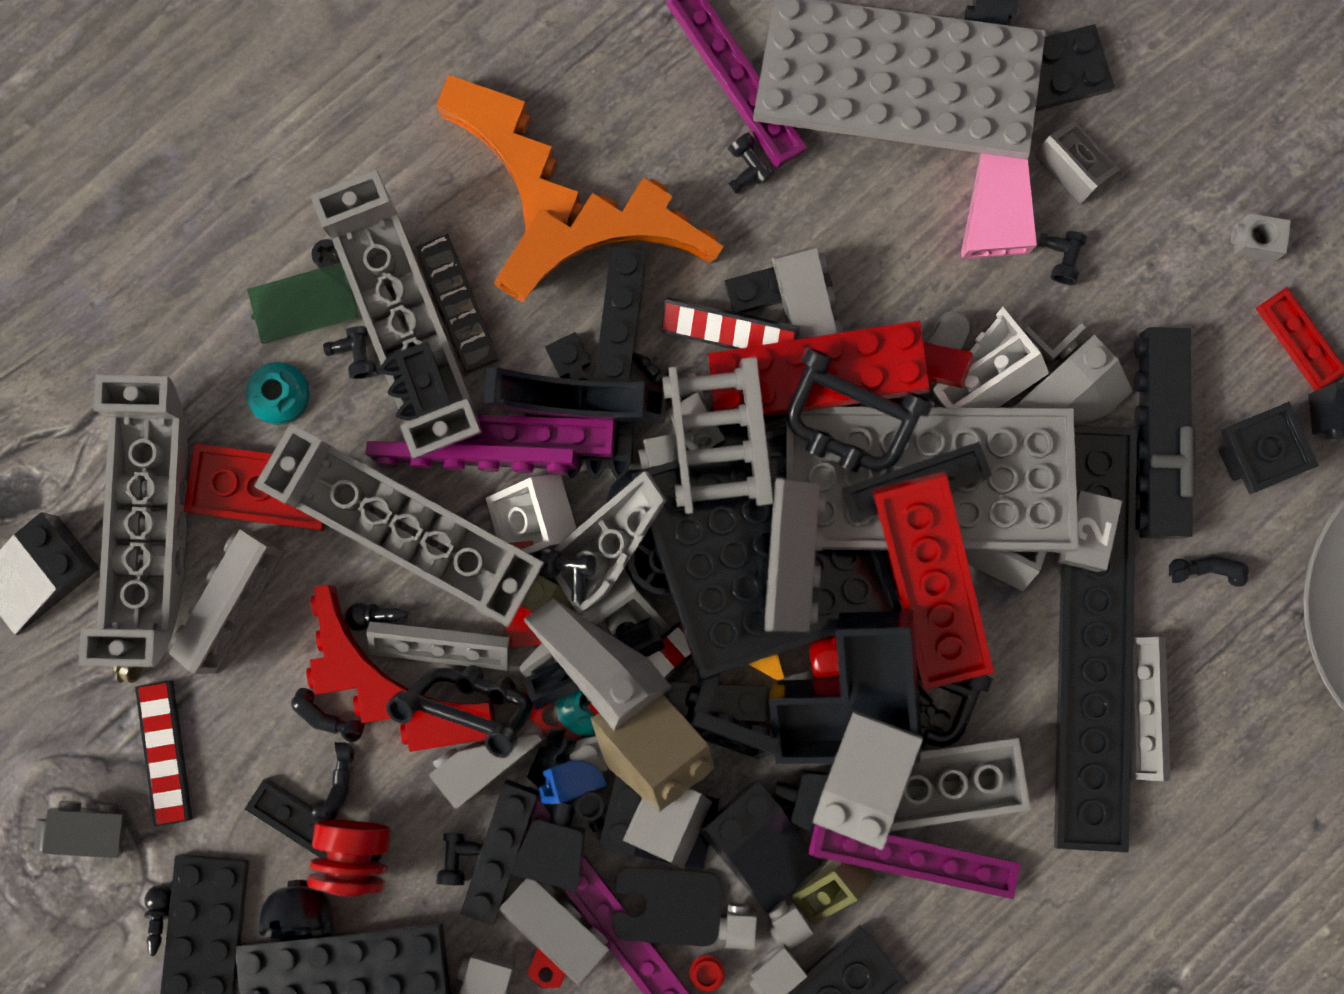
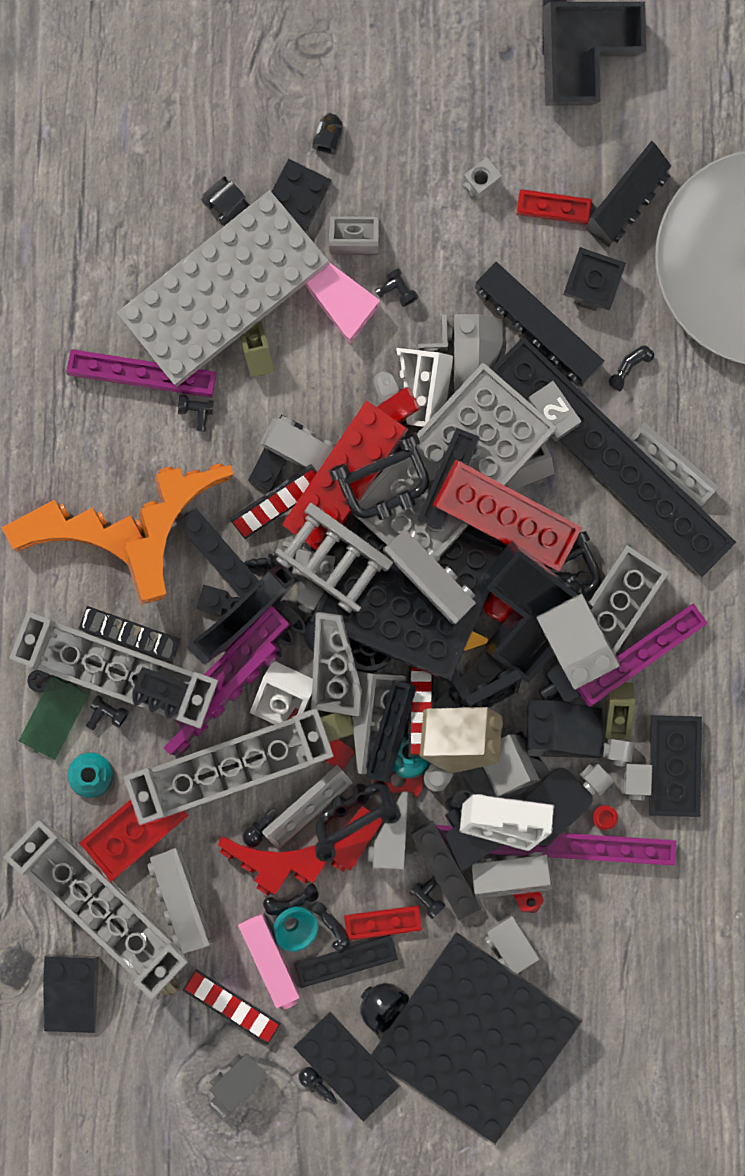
camera: 50 degrees left, 0 degrees up
red wheel [307,820,391,896] -> none
light grey wedge [524,598,671,731] -> none
black plate [527,729,576,788] -> none
blue brick [539,760,607,804] -> none
black piece [540,549,596,602] -> none
dark grey piece [1151,426,1195,497] -> none
none -> bright pink slope [238,913,300,1010]
none -> olive slope [240,321,274,377]
none -> teal piece [273,907,318,952]
none -> black rock [312,113,343,155]
none -> red tile [344,905,422,940]
none -> white wedge [460,795,553,851]

